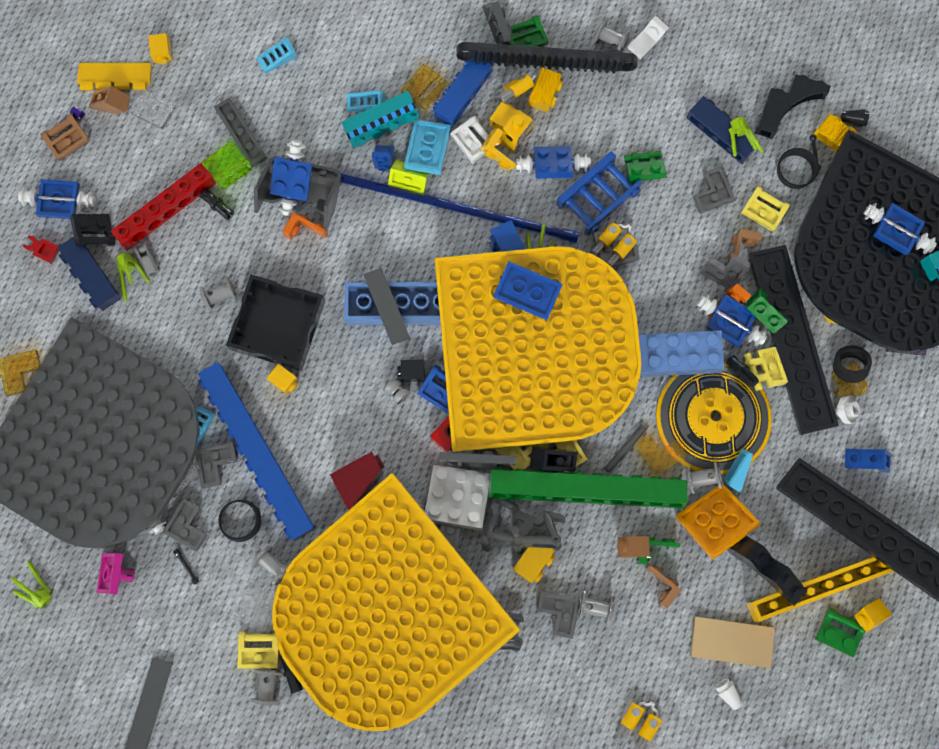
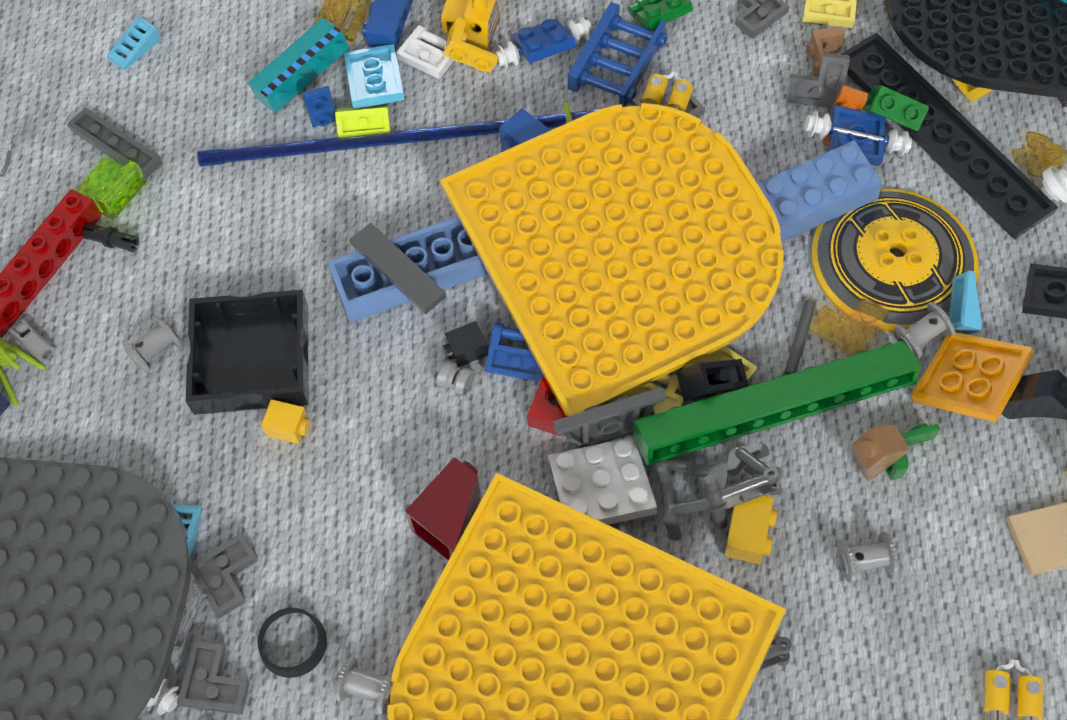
camera: 20 degrees left, 15 degrees down
blue brick [198,362,315,541] -> none
dark grey windscreen [254,157,341,229] -> none
blue plate [270,140,313,216] -> none
orange bracket [282,213,328,240] -> none
medium azure slope [347,90,386,112] -> none
blue plate [493,261,563,321] -> none
flat silver plate [537,591,580,639] -> none
medium nougat bracket [645,564,681,609] -> none
black axle [726,355,759,387] -> none
light yellow plate [744,347,788,391] -> none
black tyre [833,345,872,383] -> none

